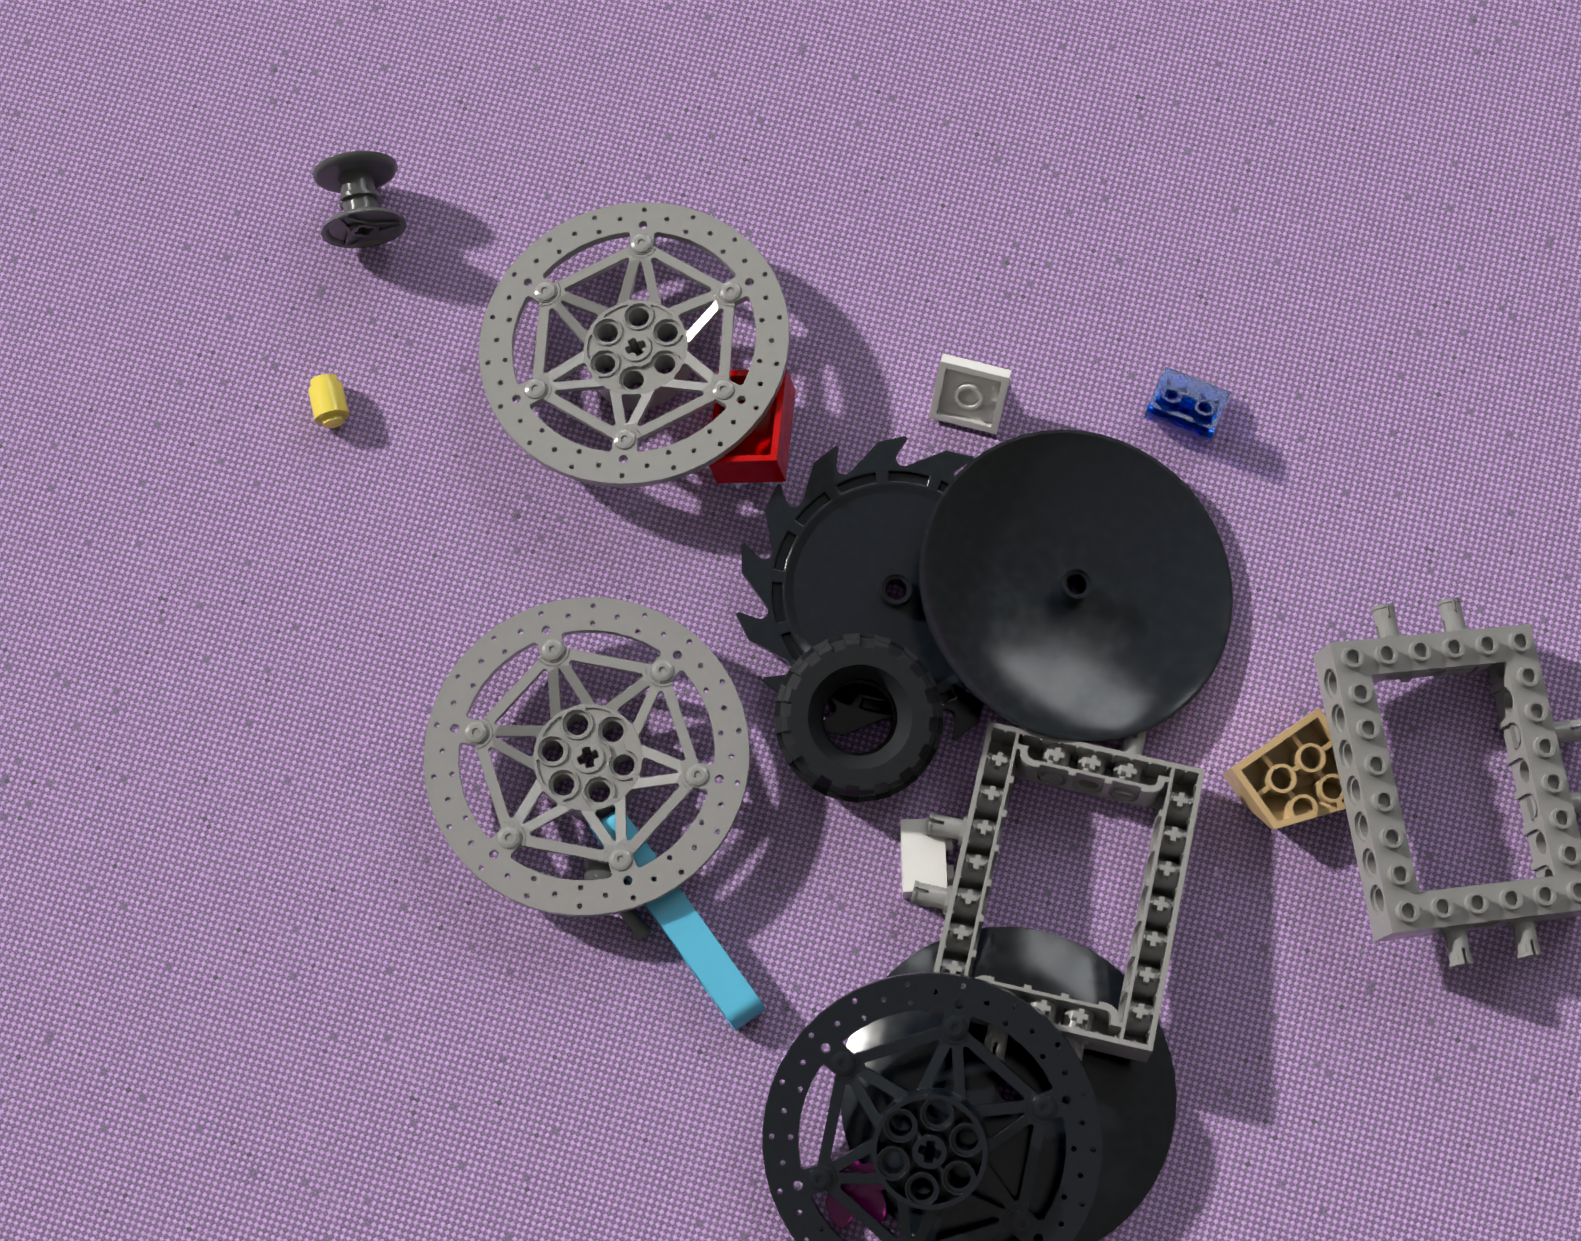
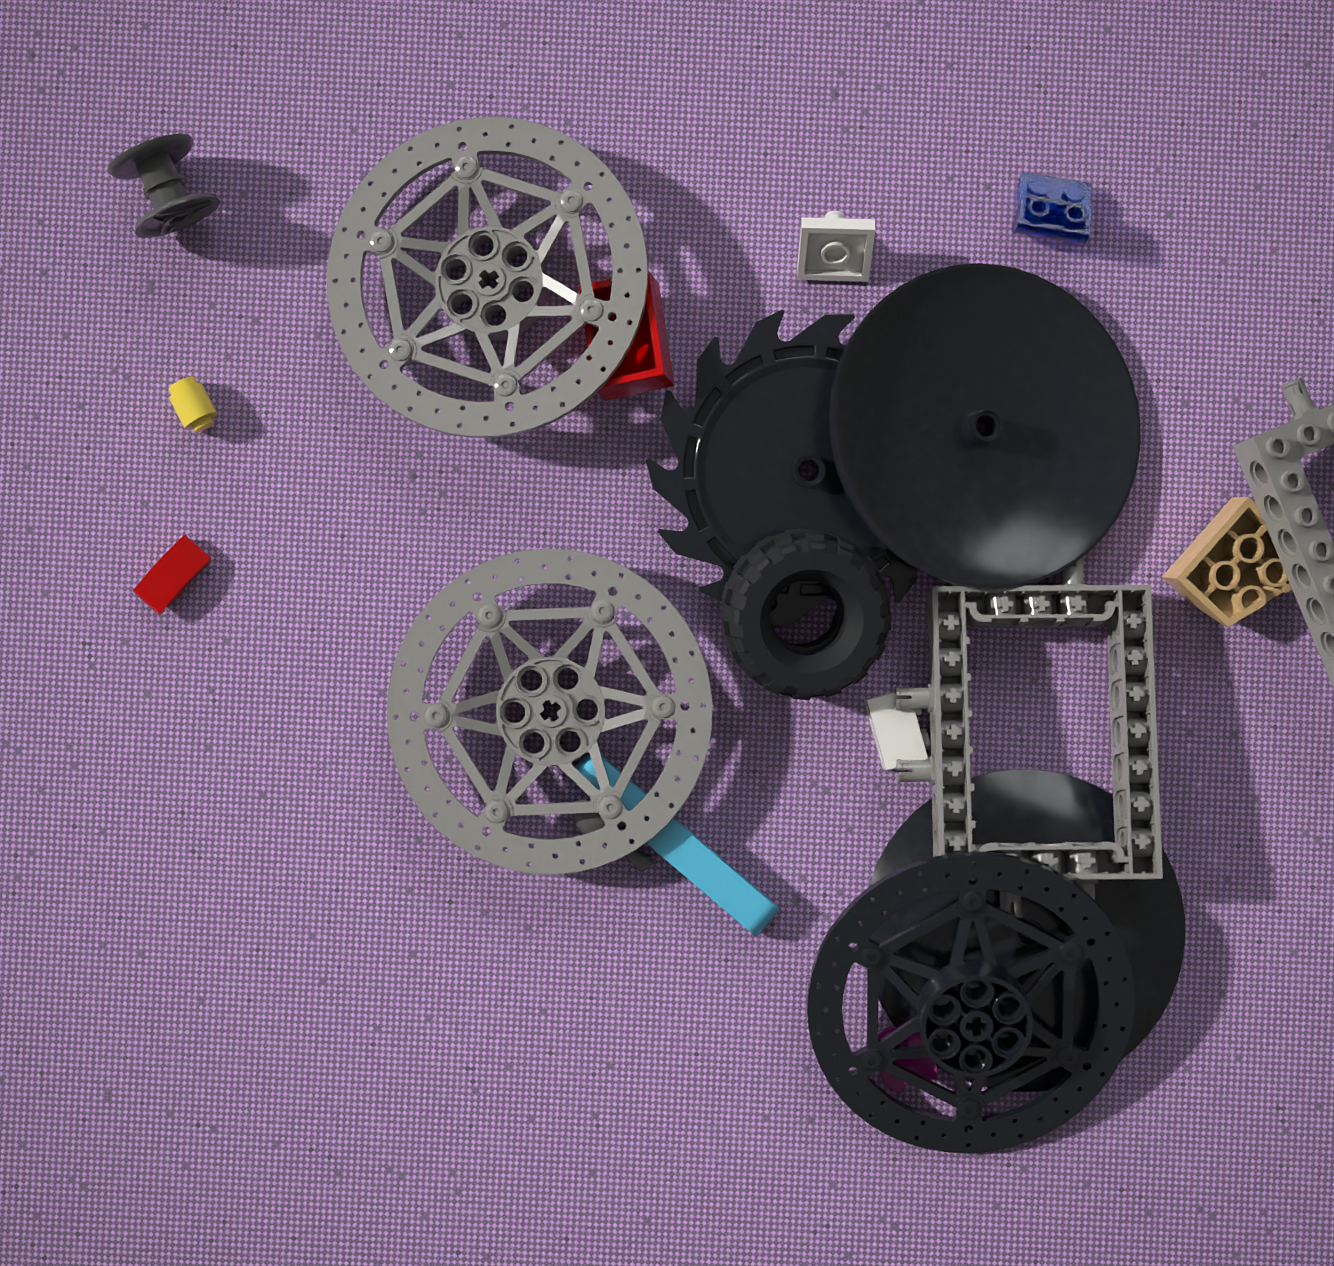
camera: 20 degrees left, 15 degrees up
none -> red slope [133,534,211,616]

